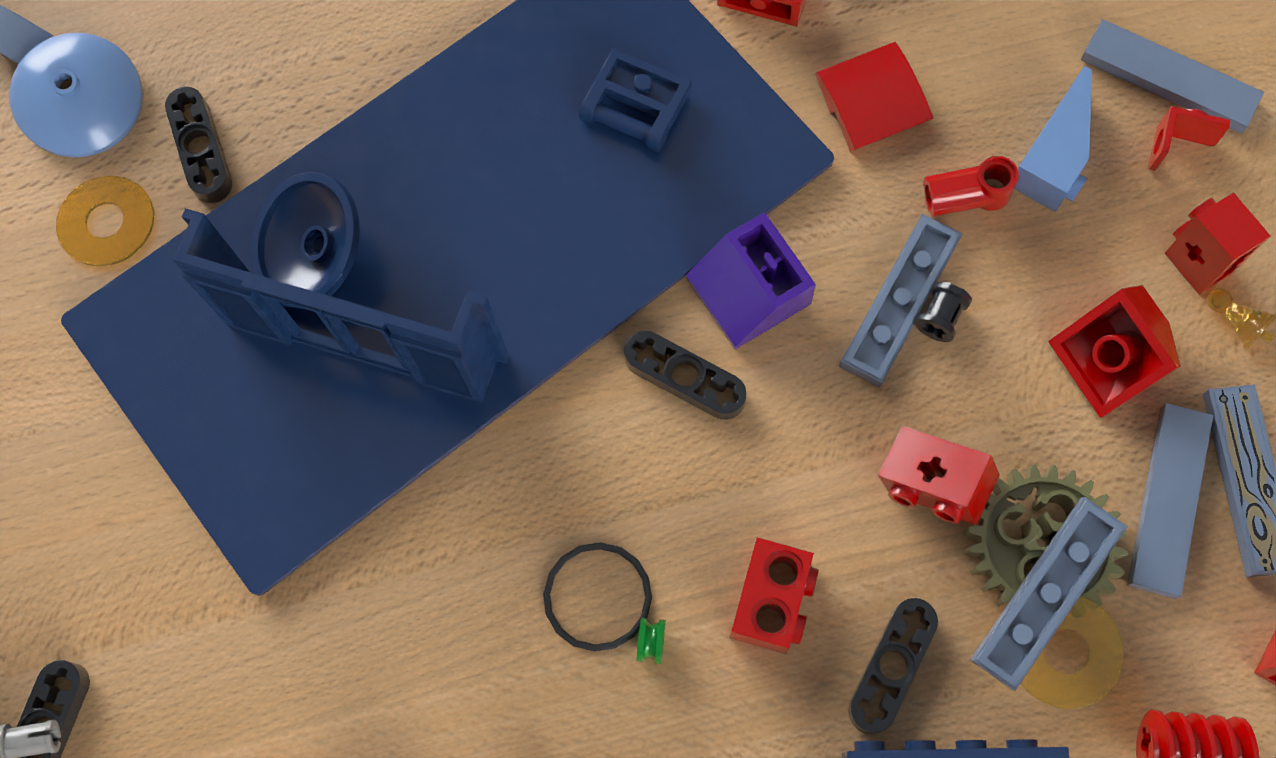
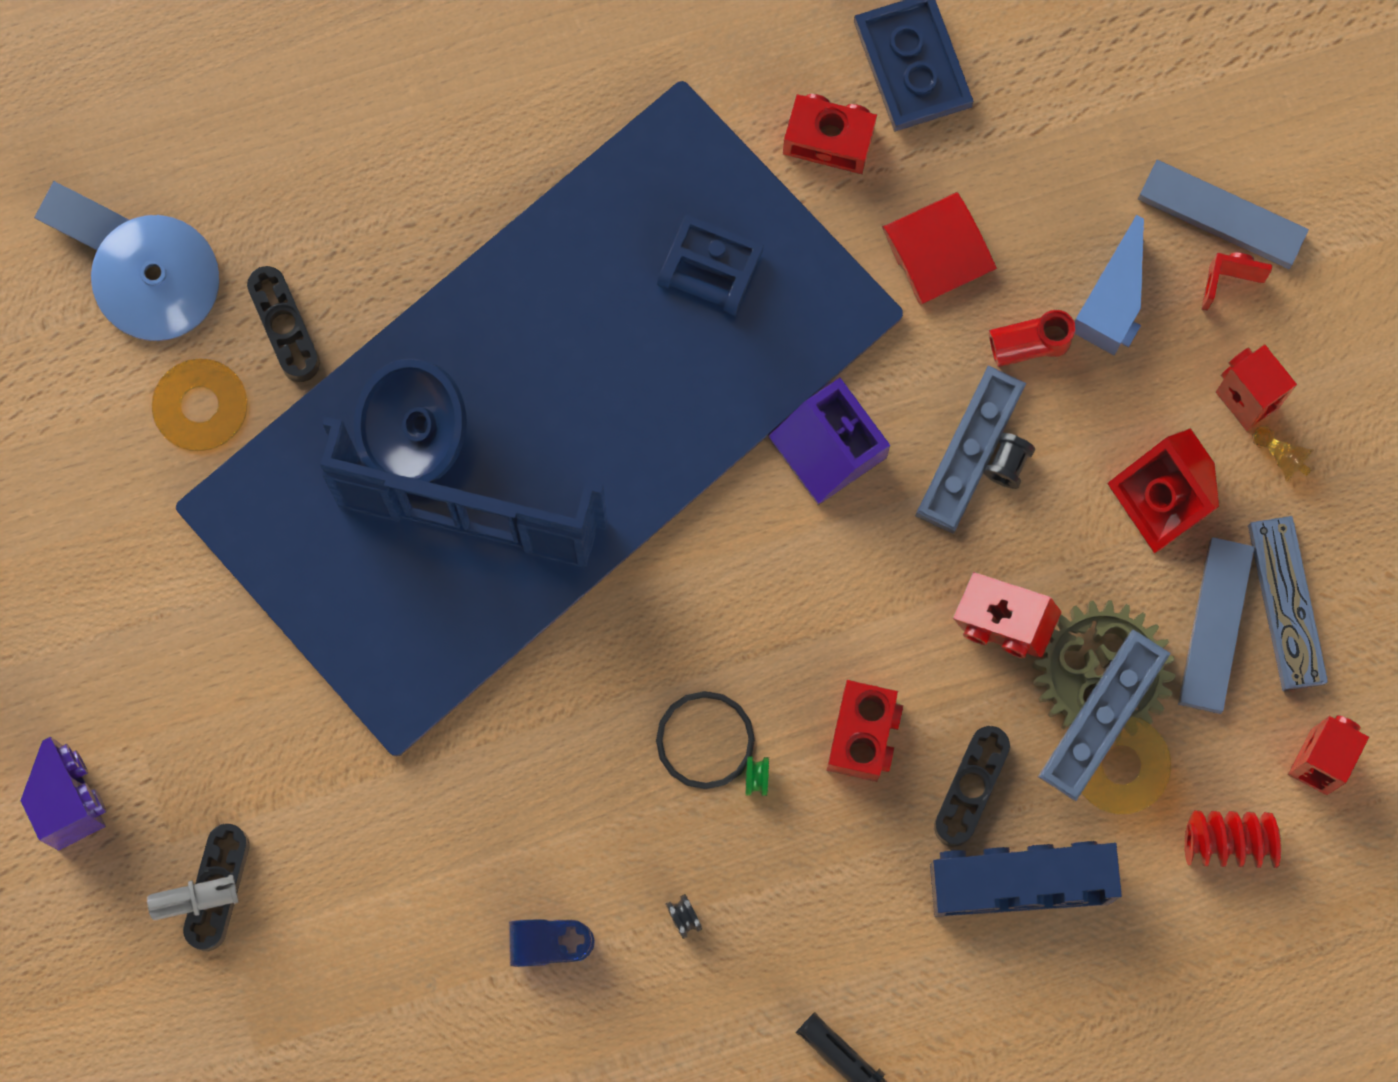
camera: 10 degrees left, 5 degrees up
black beam [624,331,746,420] -> none

